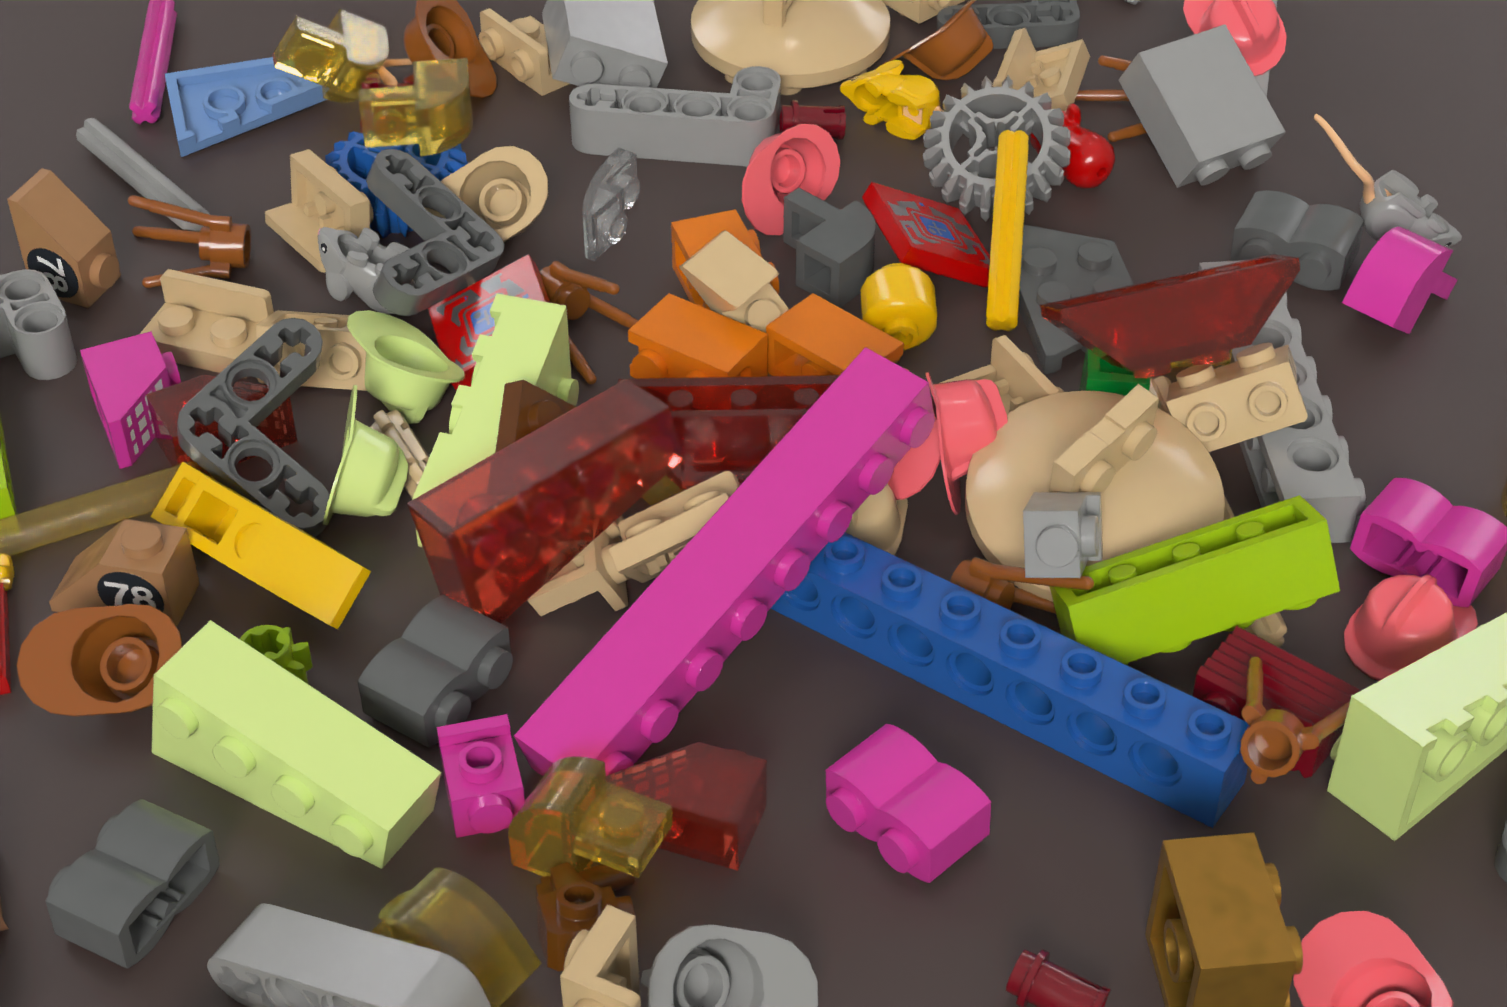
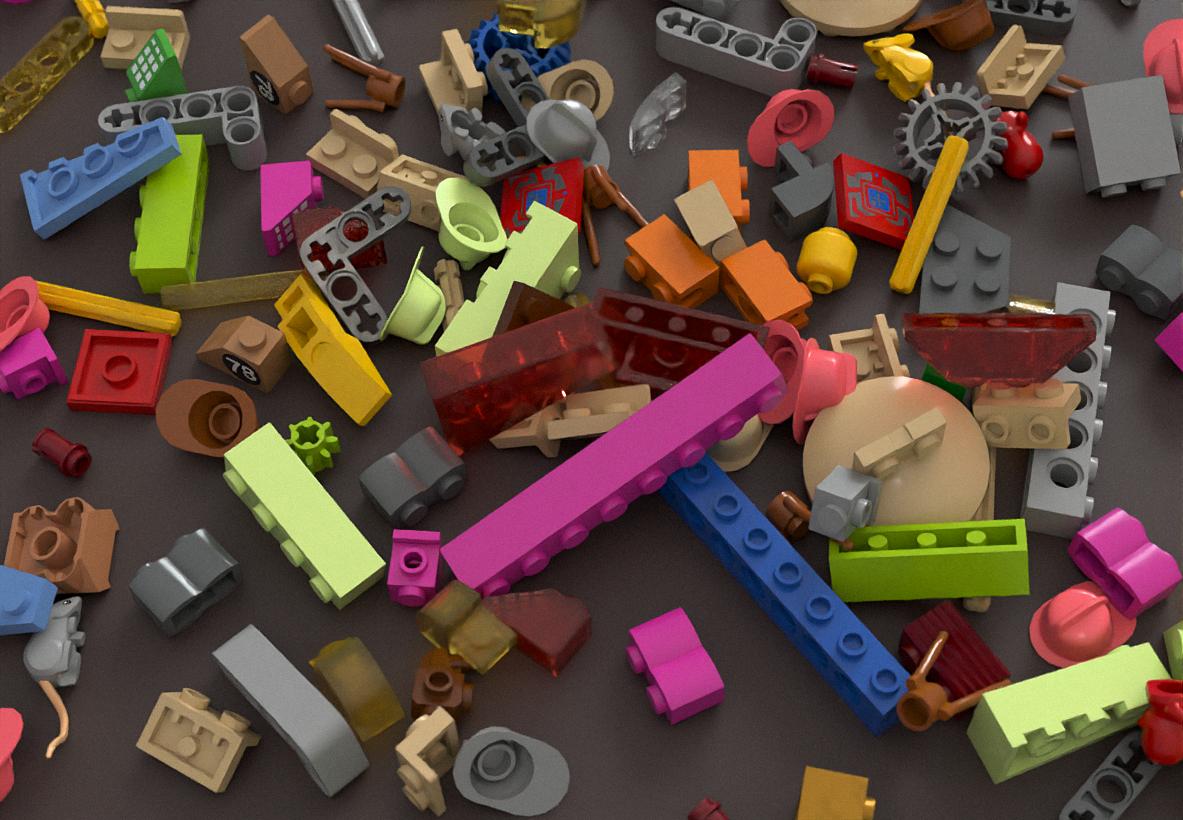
camera: 20 degrees right, 15 degrees up
none -> light grey piece [526,99,610,170]

